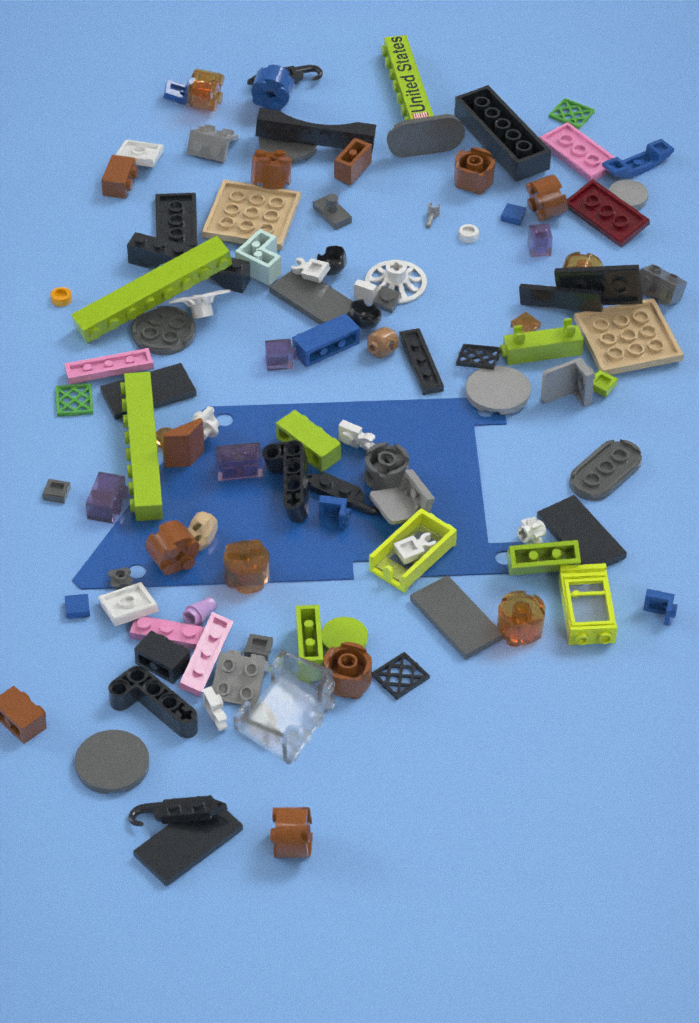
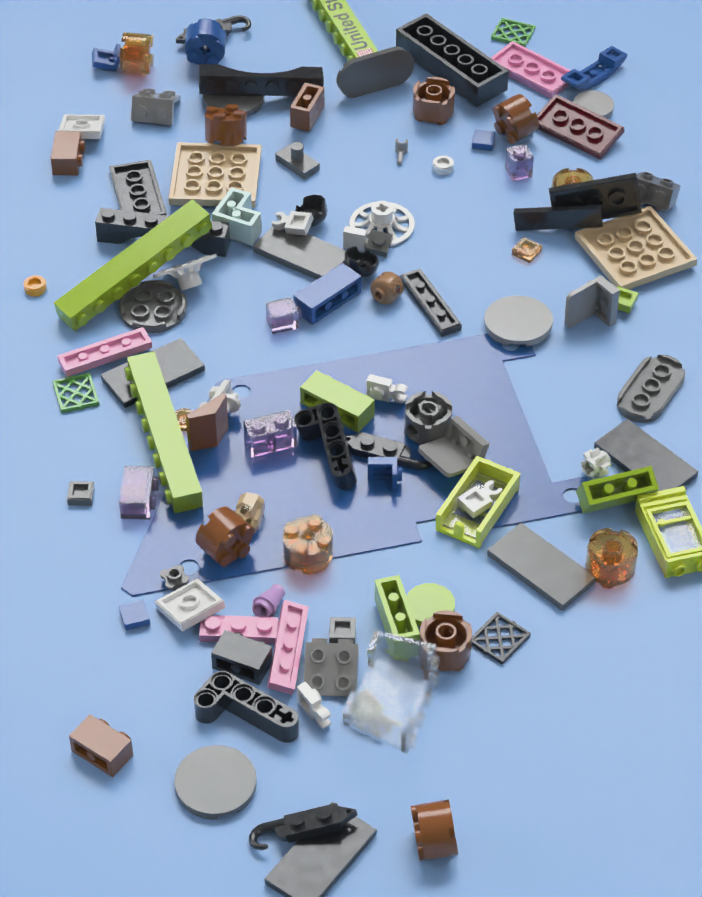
camera: 10 degrees left, 0 degrees up
black window [456,344,500,369] -> none
lime brick [500,318,584,365] -> none

